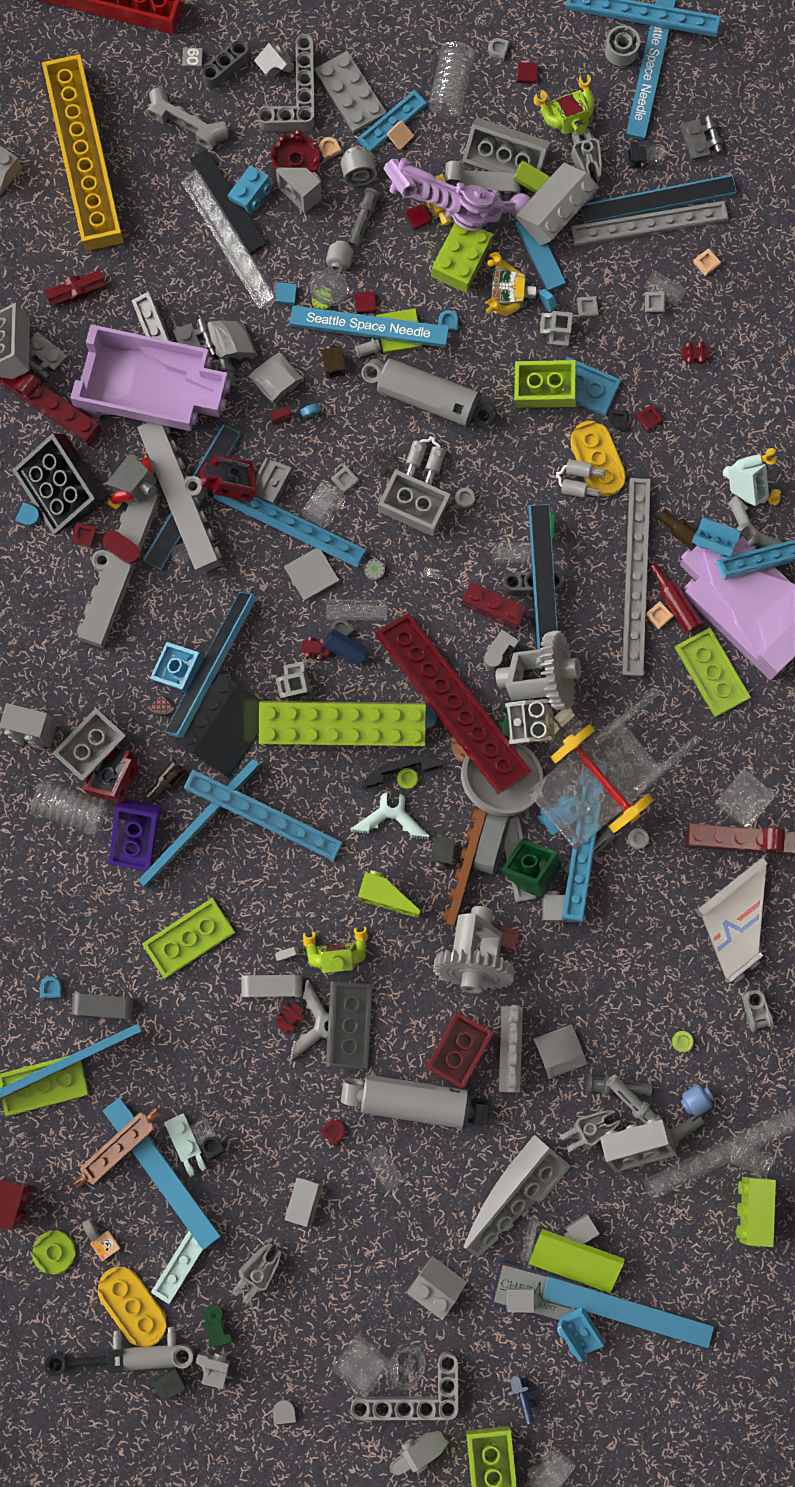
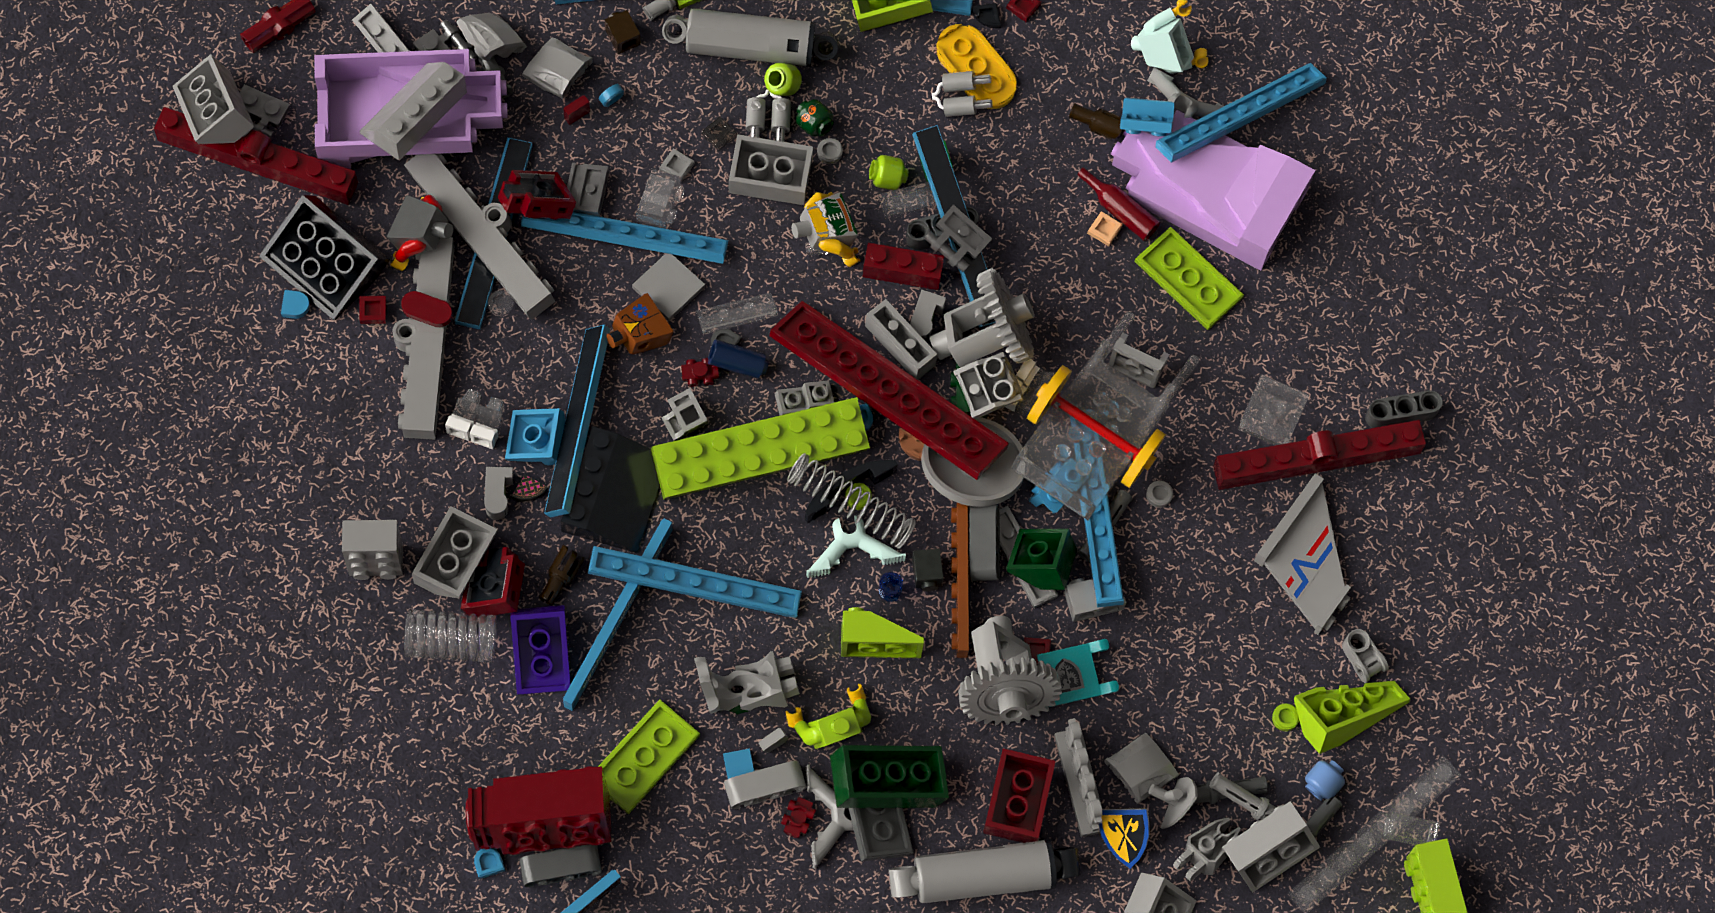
camera: 20 degrees left, 10 degrees down
light grey tile [364,559,385,581] -> none
light grey plate [622,478,650,677] -> none
none -> light grey slope [360,62,467,161]
none -> hips [445,389,504,449]
none -> dark red piece [465,766,612,855]
none -> light grey leg [484,467,514,520]
none -> dark orange torso [606,293,674,355]
none -> light grey hips [694,651,800,715]
none -> dark azure tile [723,748,754,779]
none -> lime head [764,63,802,96]
none -> light grey slope [775,380,834,416]
none -> light grey piece [787,453,916,549]
none -> torso [792,192,860,267]
none -> dark green head [796,99,834,137]
none -> dark green brick [830,745,949,808]
none -> light grey brick [865,299,937,380]
none -> lime head [869,155,908,190]
none -> clear blue bush [878,572,903,602]
none -> flat silver plate [924,205,992,272]
none -> teal flag [1037,639,1119,707]
none -> shield [1099,809,1150,869]
none -> light grey piece [1108,333,1170,388]
none -> light grey shield [1148,777,1198,829]
none -> lime wedge [1294,681,1410,754]

